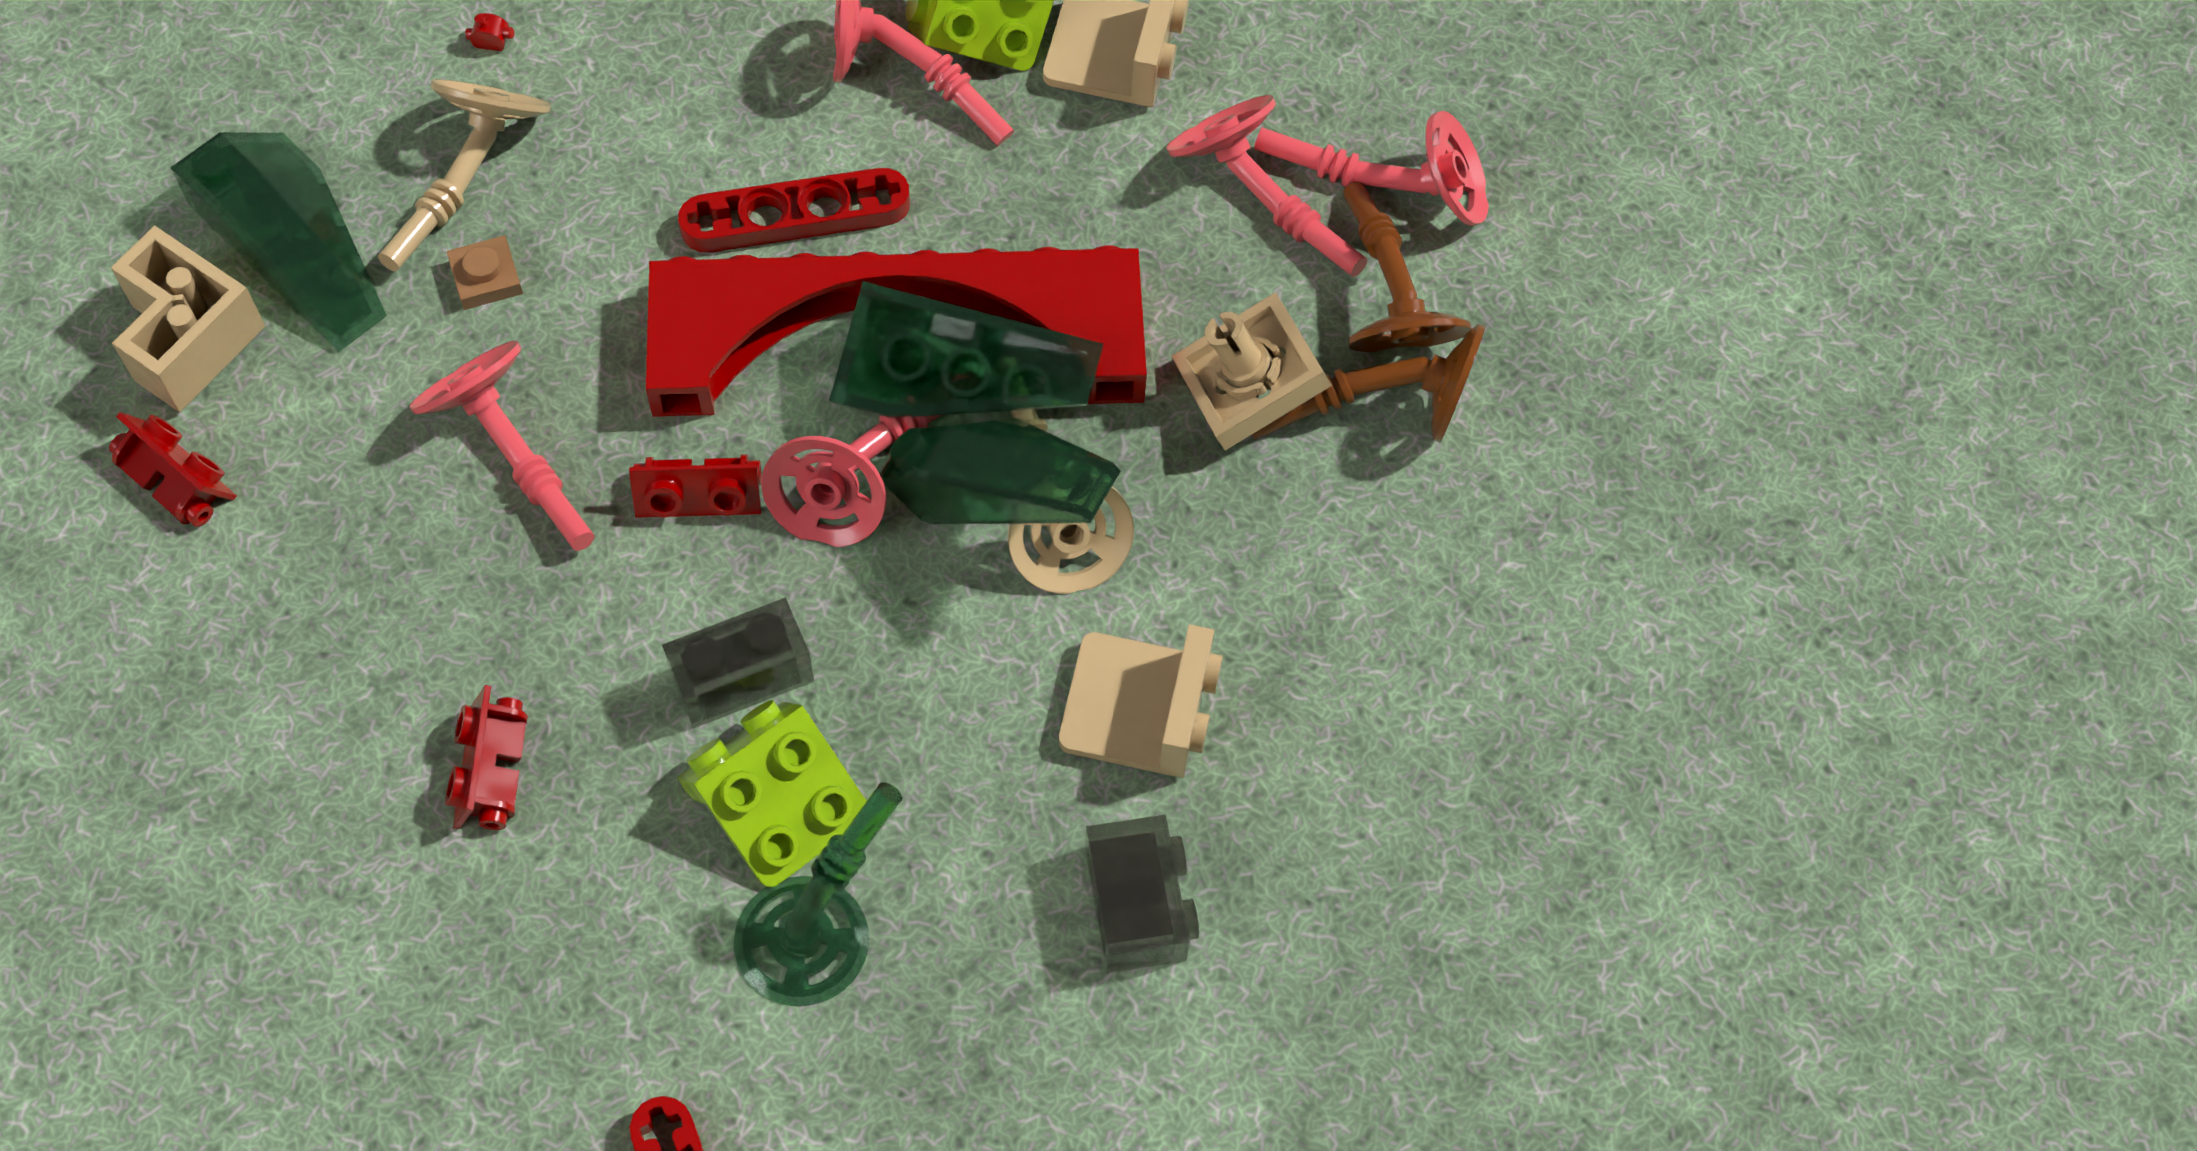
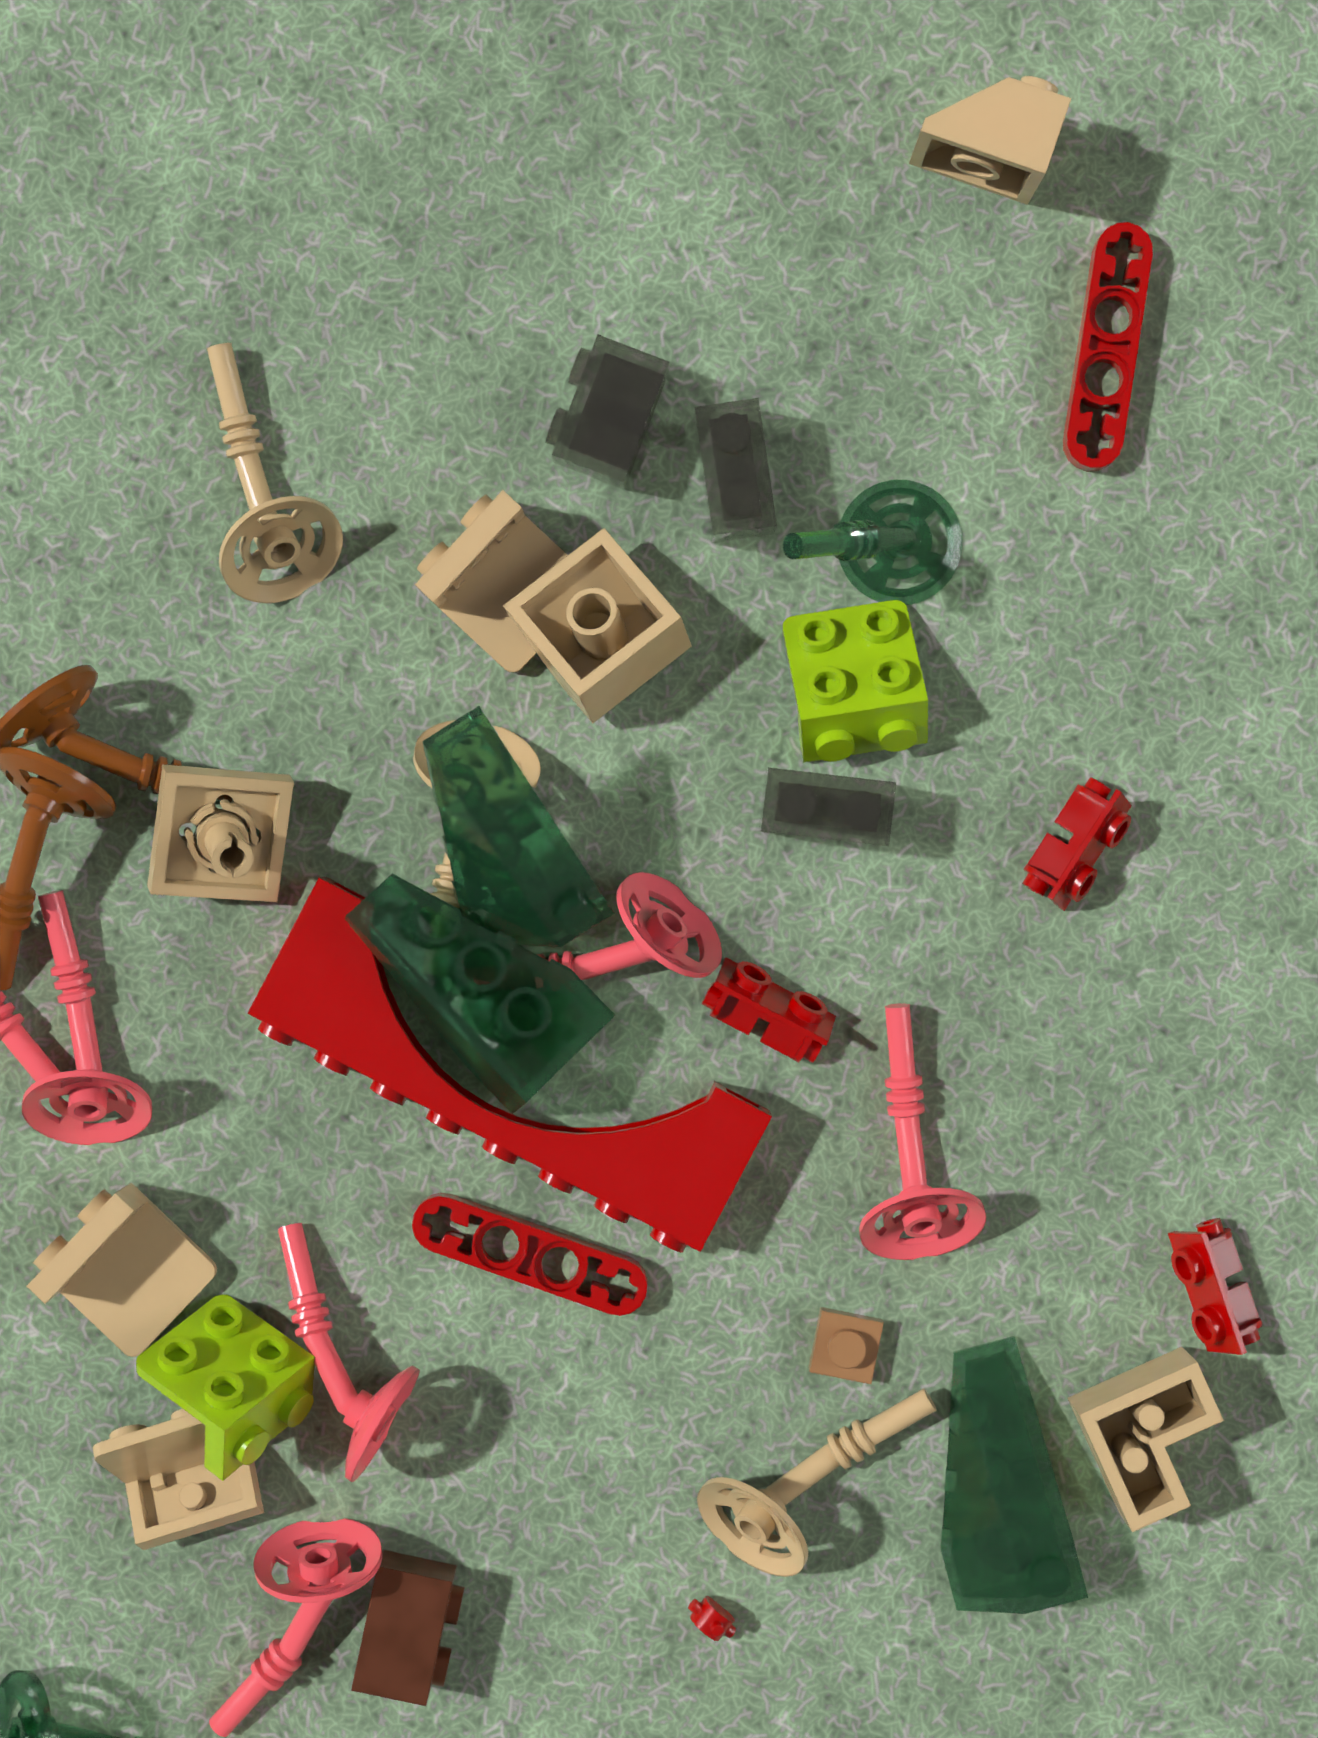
camera: 150 degrees left, 25 degrees up
none -> tan dish [207,343,343,603]
none -> tan slope [503,528,692,724]
none -> clear smoke brick [694,398,777,543]

